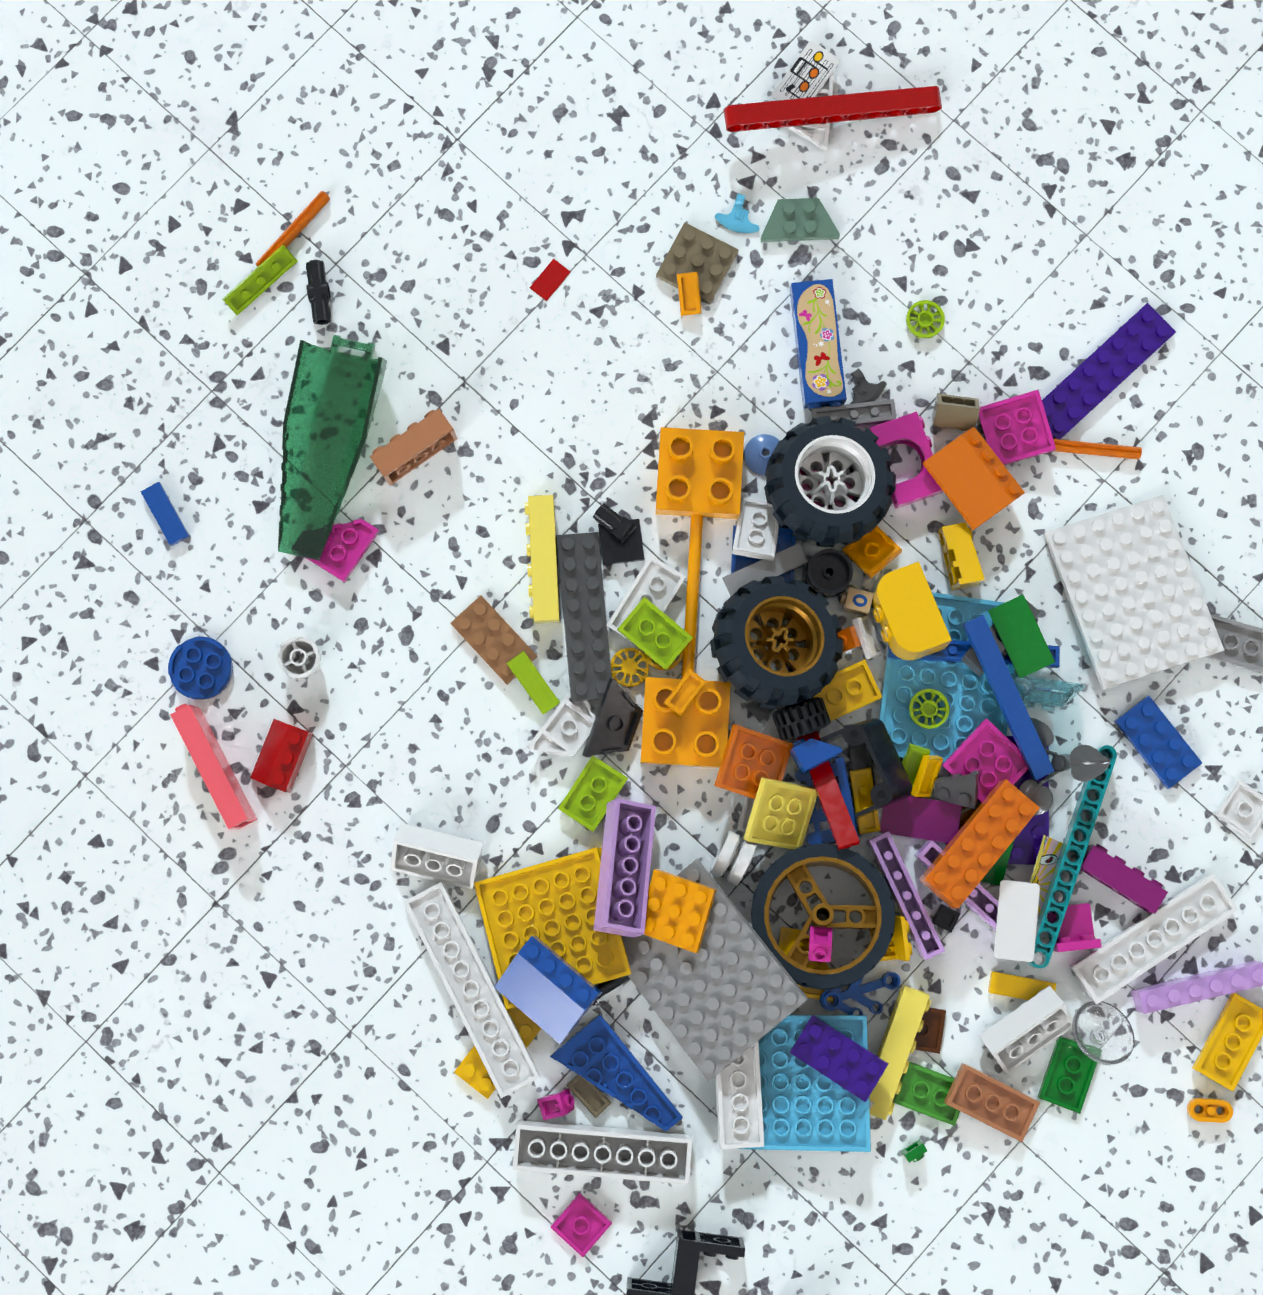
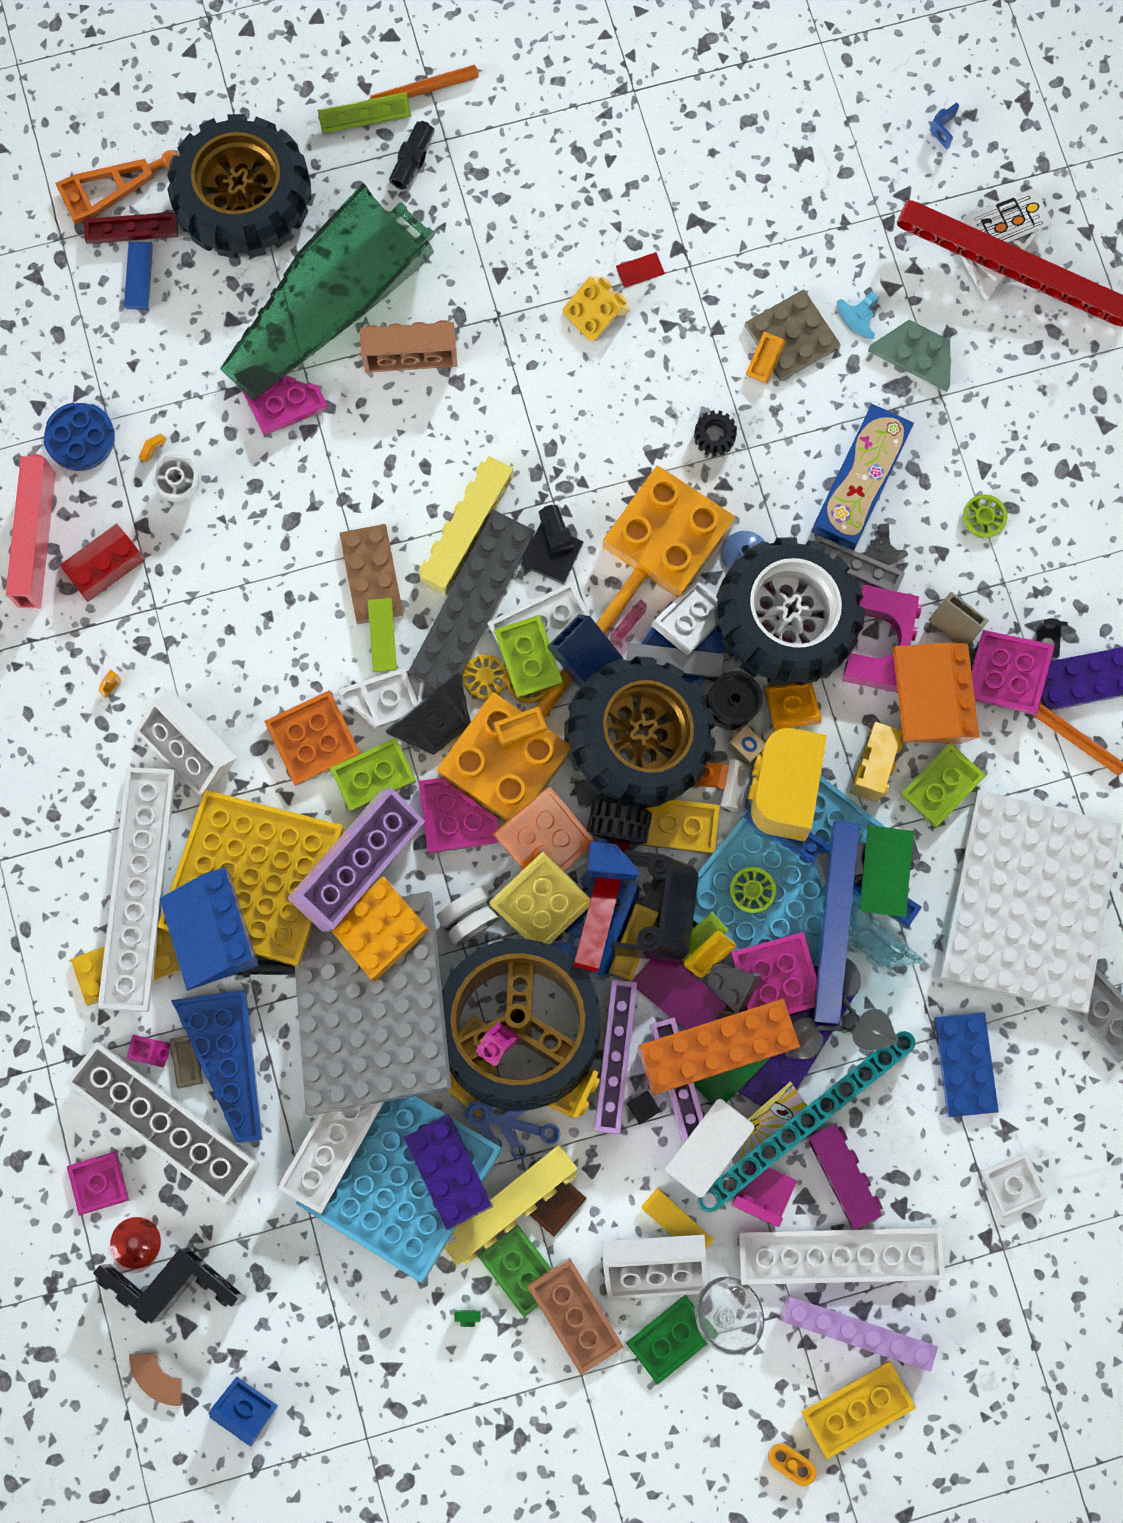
camera: 30 degrees right, 5 degrees down
none -> orange plate [55,150,179,225]
none -> dark red plate [84,212,178,244]
none -> light orange tile [99,669,122,698]
none -> clear red dish [110,1217,161,1269]
none -> light orange tile [138,433,167,463]
none -> black wheel [167,114,311,259]
none -> orange plate [264,690,360,787]
none -> dark pink plate [418,778,500,854]
none -> dark blue brick [547,614,623,688]
none -> yellow bracket [562,276,631,341]
none -> clear pink tile [610,599,647,646]
none -> black tyre [694,410,737,457]
none -> lime plate [900,742,986,828]
none -> blue bracket [929,102,960,150]
none -> black bracket [1036,618,1068,658]

